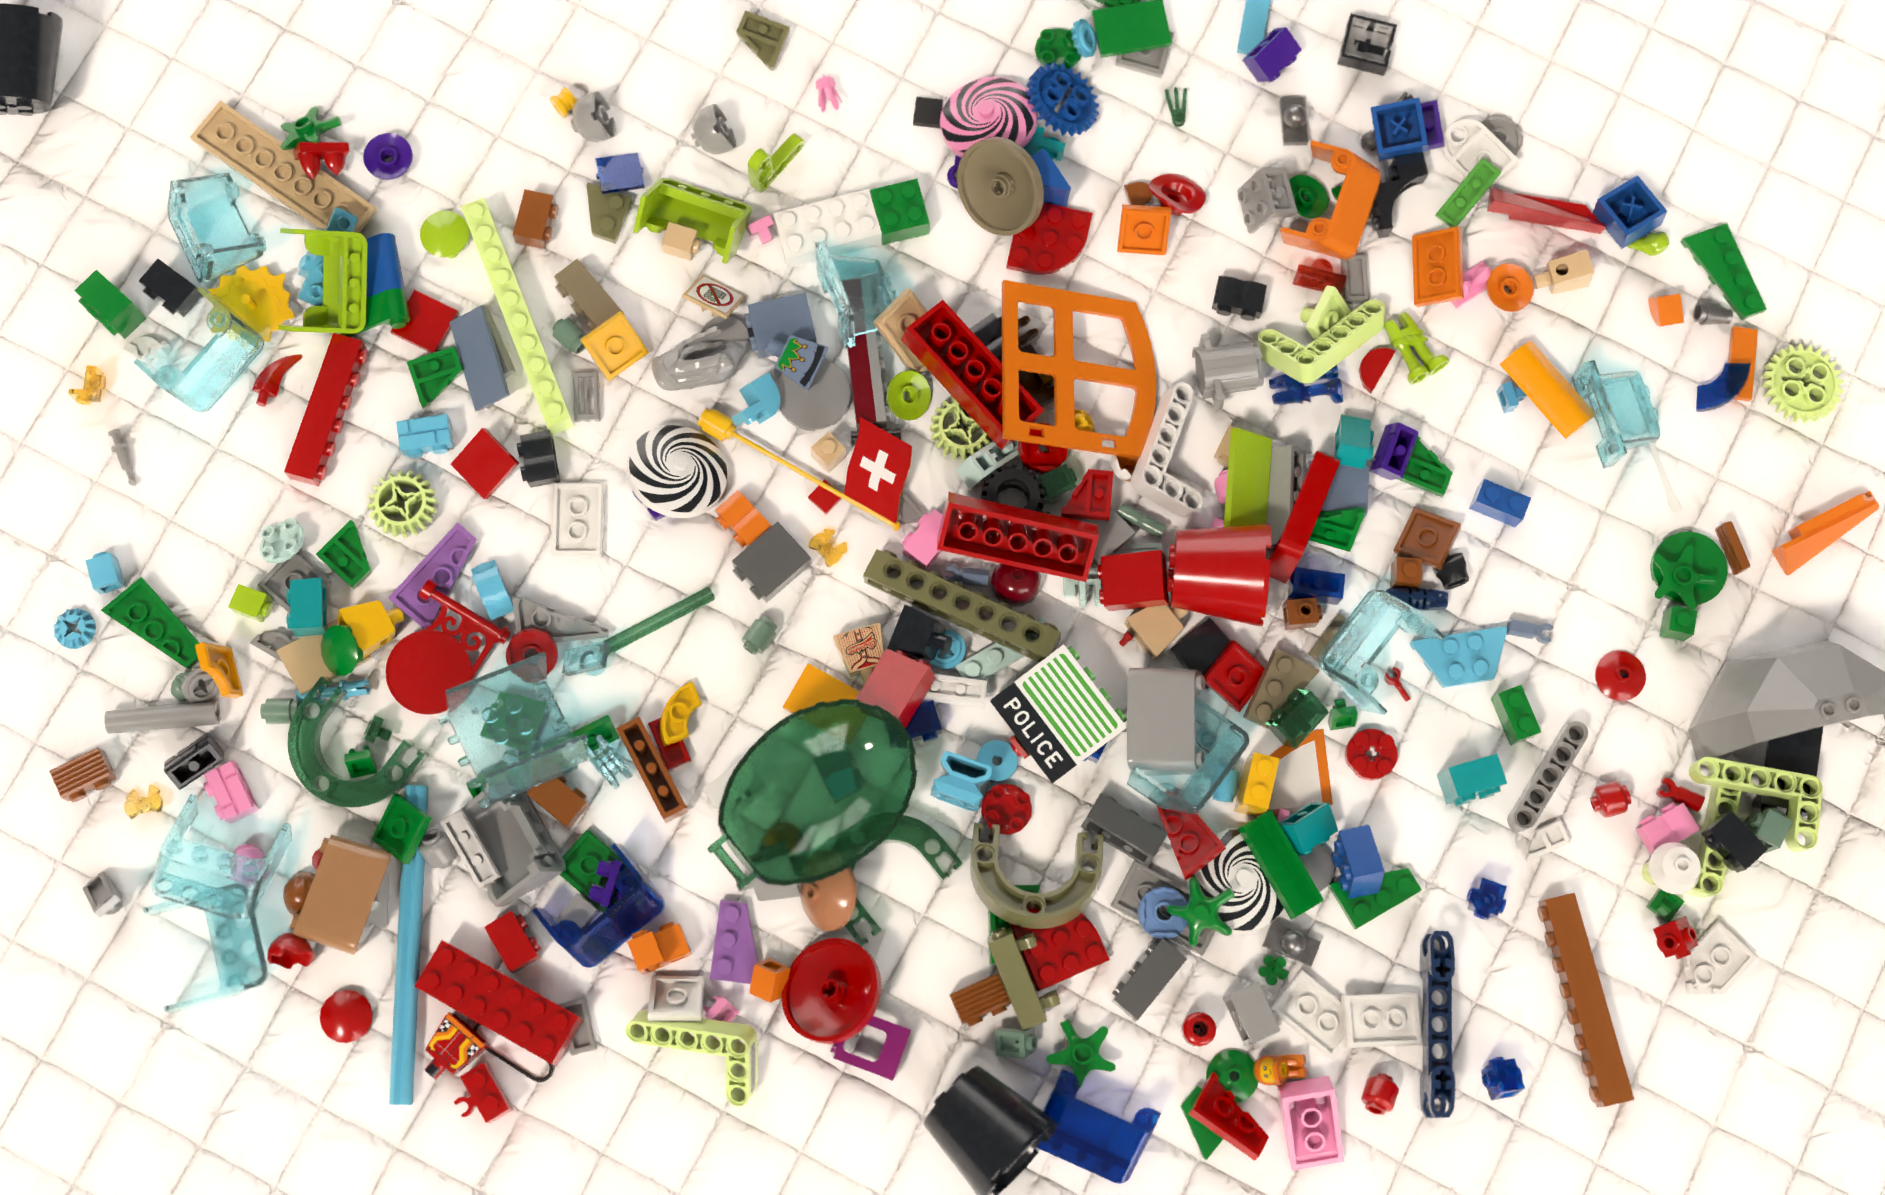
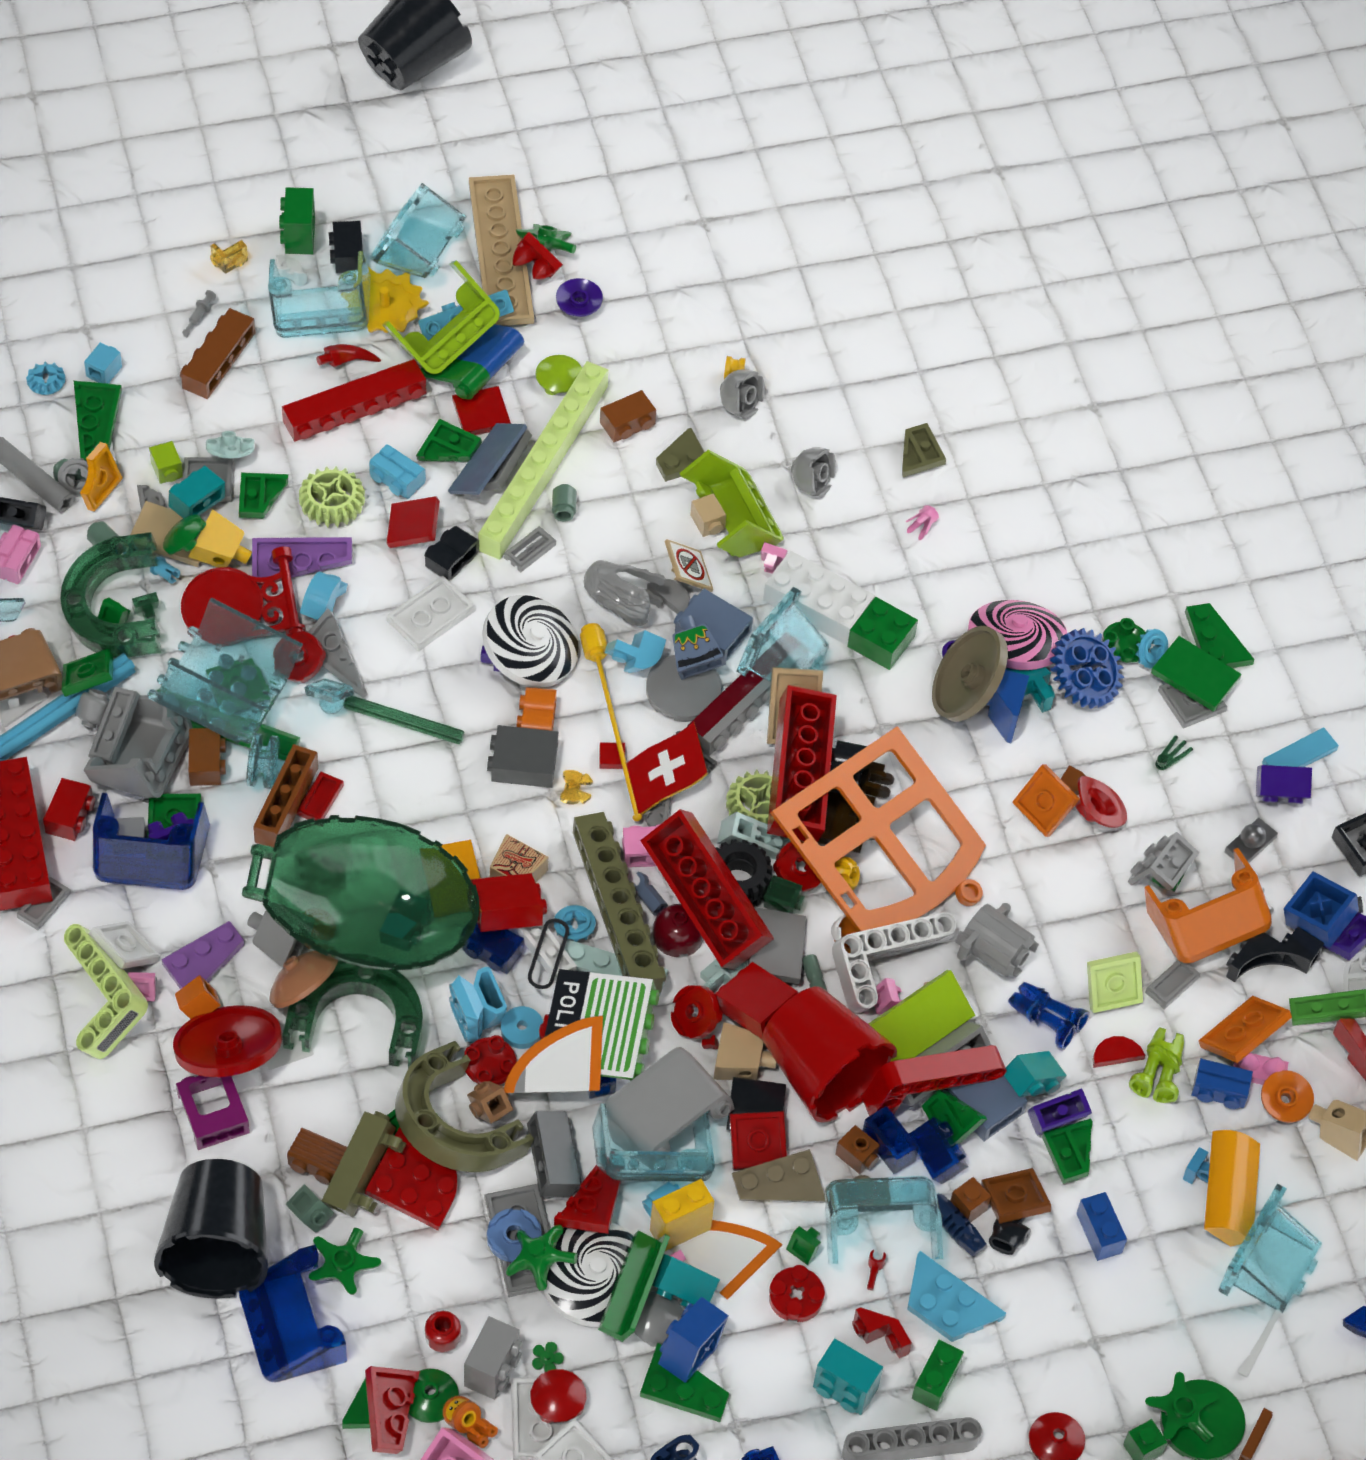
camera: 50 degrees right, 20 degrees down
dark tan brick [554,259,625,331] -> none
yellow tile [580,311,649,381] -> none
clear blue piece [595,152,645,194] -> none
orange brick [627,922,692,975] -> none
yellow tile [660,681,702,746] -> none
sand green brick [741,616,778,655] -> none
lime beam [747,133,805,193] -> none
tan brick [810,431,846,474] -> none
lime dish [887,370,931,421] -> none
black torso [887,604,952,661] -> none
black piece [913,96,943,129] -> none
red plate [1006,203,1093,275] -> none
red wing [1061,469,1114,521] -> none
dark grey brick [1111,939,1187,1022] -> none
black brick [1211,276,1267,321] -> none
yellowish green beam [1258,300,1385,383] -> none
flat silver tile [1262,922,1321,967] -> none
clear green brick [1265,688,1329,749] -> none
green dish [1289,174,1329,219] -> none
clear red tile [1292,258,1347,294] -> none
sand blue bar [1506,618,1553,644] -> none
none -> dark orange brick [180,308,255,400]
none -> medium nougat brick [467,1081,513,1124]
none -> sticker [504,1016,603,1093]
none -> black piece [528,918,569,989]
none -> red dish [530,1369,587,1423]
none -> red plate [671,985,723,1039]
none -> red slope [852,1307,912,1359]
none -> bright pink tile [875,978,902,1014]
none -> clear blue brick [907,1117,969,1184]
none -> orange tile [955,879,983,906]
none -> blue brick [1191,1058,1253,1109]

